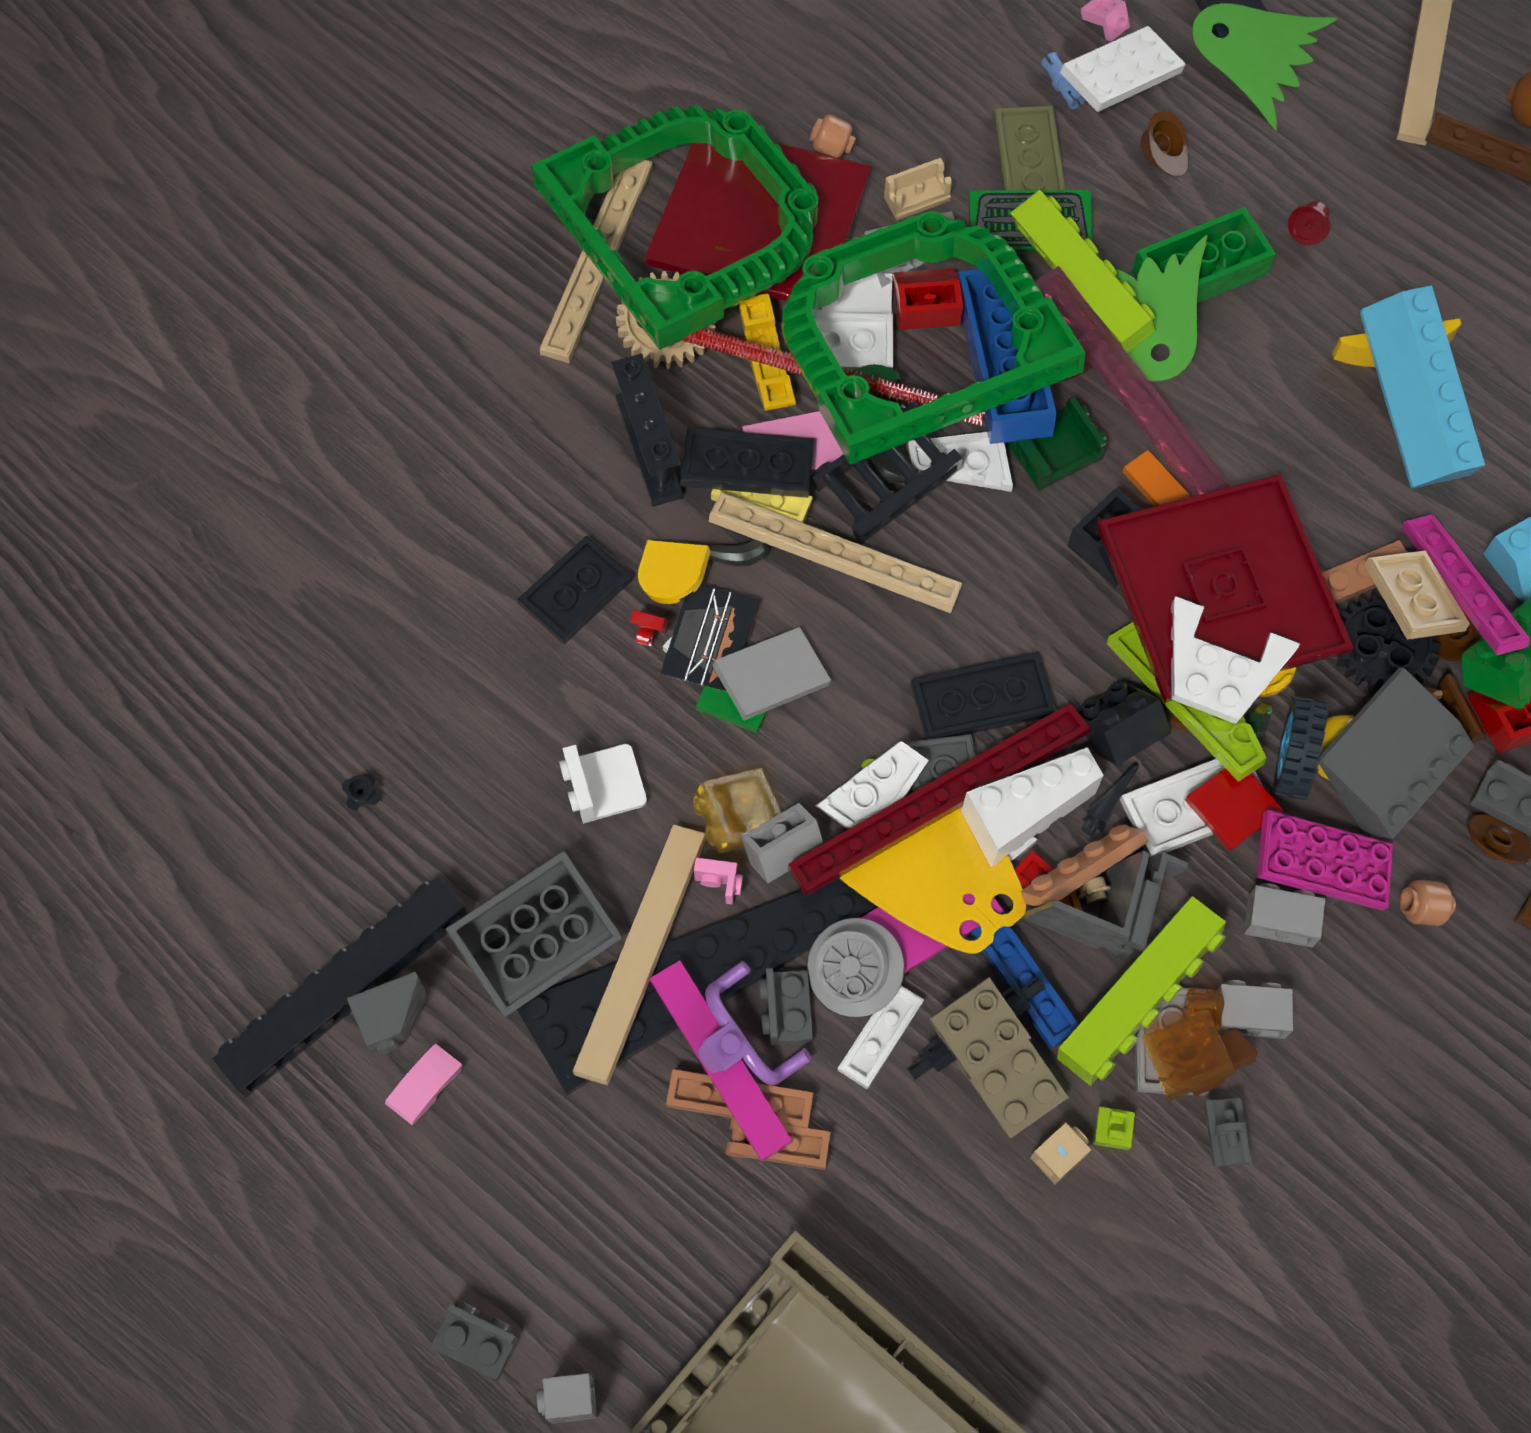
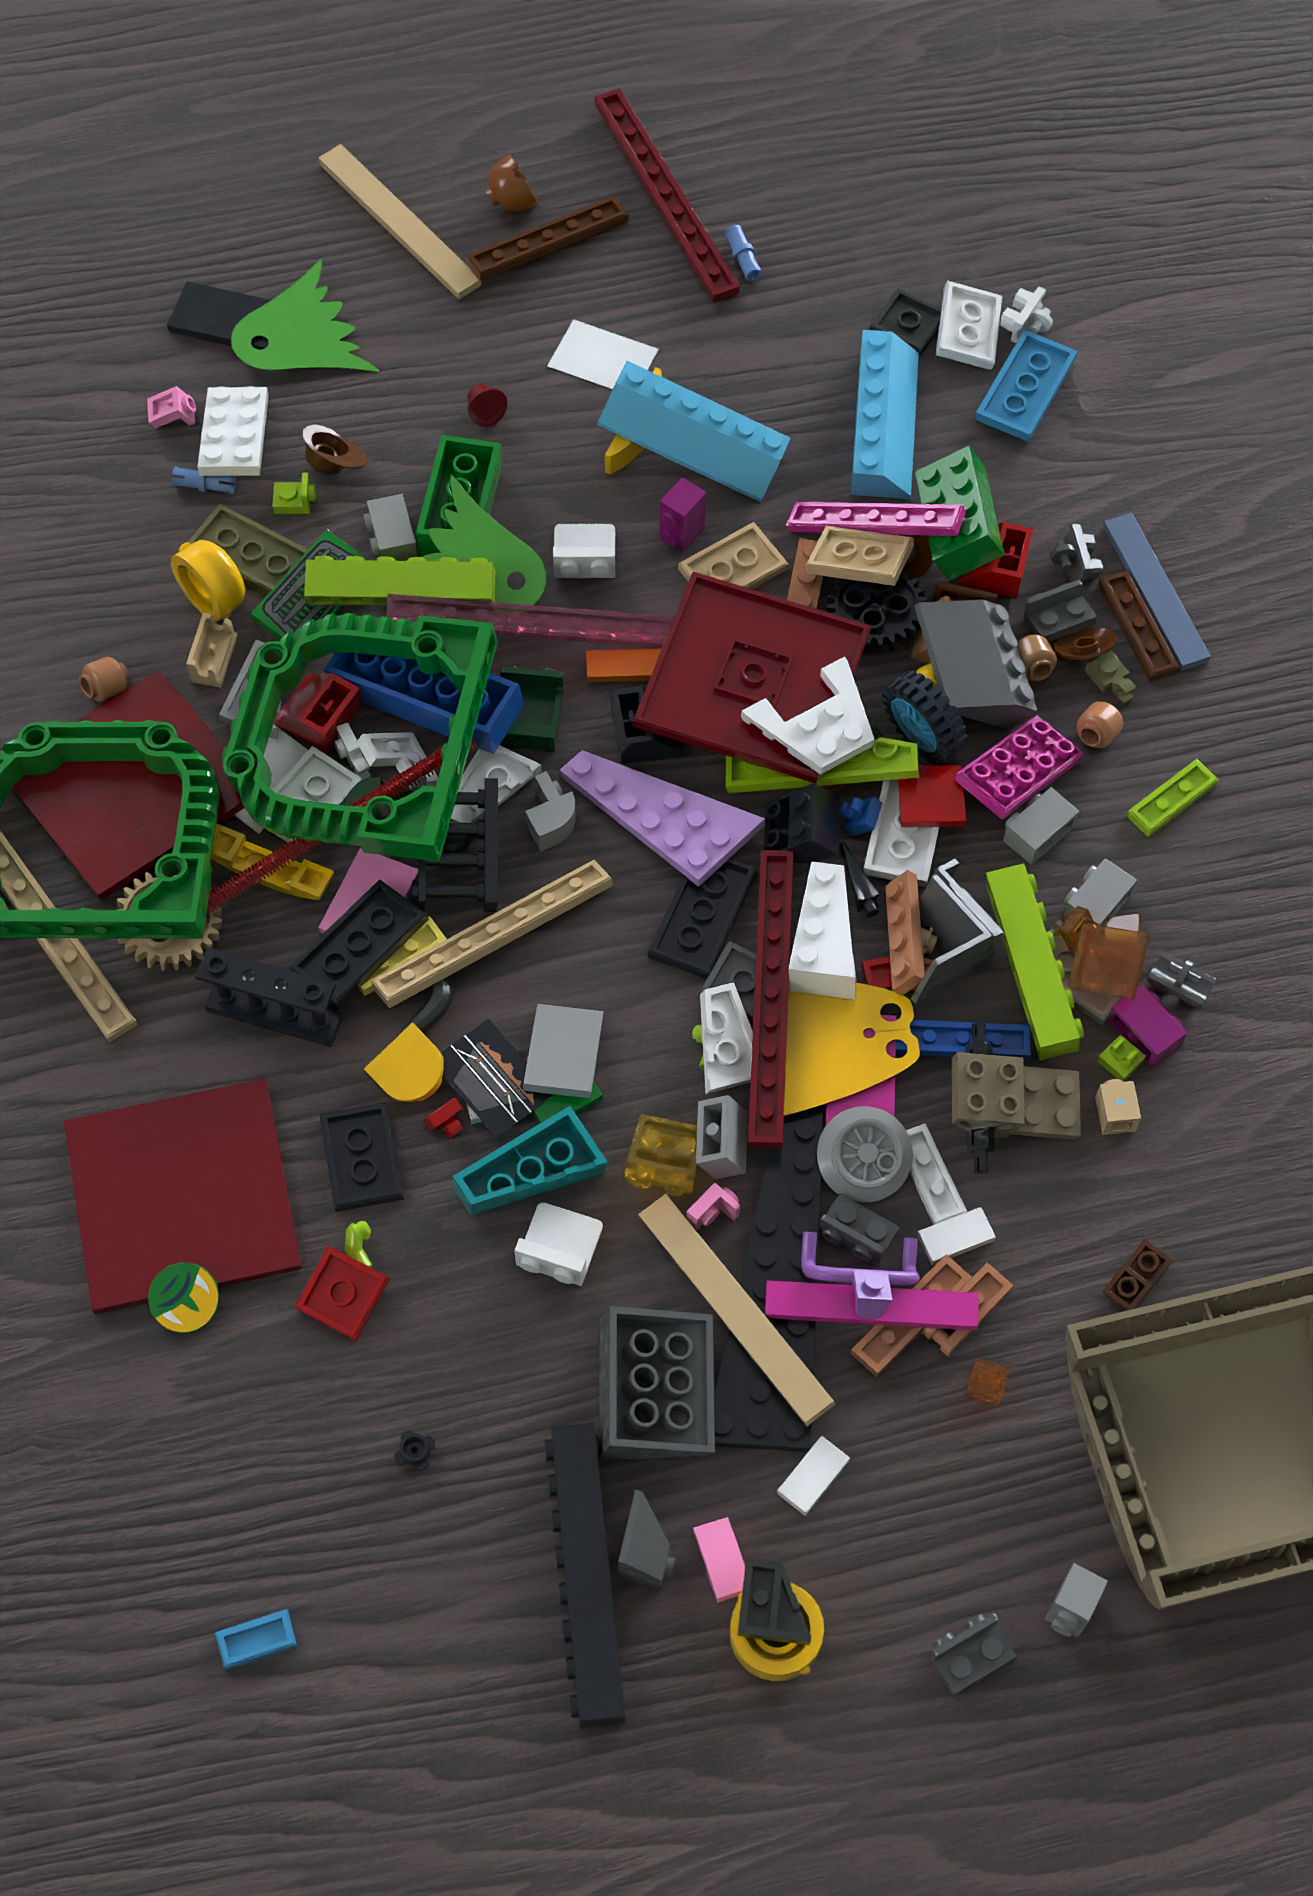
camera: 55 degrees left, 5 degrees down
none -> dark red tile [64,1078,302,1314]
none -> tile [148,1262,220,1333]
none -> yellow piece [170,540,245,622]
none -> dark azure tile [215,1609,298,1671]
none -> lime bracket [272,472,316,514]
none -> red tile [294,1245,391,1341]
none -> white plate [334,722,371,781]
none -> lime arm [344,1221,373,1268]
none -> white plate [357,732,438,790]
none -> light grey brick [363,494,417,561]
none -> teal wedge [452,1106,607,1216]
none -> light grey brick [525,771,576,852]
none -> white sticker [547,319,658,389]
none -> white bracket [553,524,615,578]
none -> lavender wing [560,750,765,887]
none -> magenta brick [659,477,707,552]
none -> tan tile [678,522,789,590]
none -> yellow piece [729,1583,824,1681]
none -> pearl dark grey wing [737,1558,811,1645]
none -> white tile [777,1436,850,1516]
none -> blue tile [839,796,883,836]
none -> white tile [917,1207,996,1265]
none -> clear orange tile [966,1358,1010,1405]
none -> medium nougat head [1017,635,1057,681]
none -> olive plate [1085,651,1136,705]
none -> reddish brown slope [1103,1239,1173,1311]
none -> magenta brick [1107,985,1187,1069]
none -> lime tile [1126,759,1219,838]

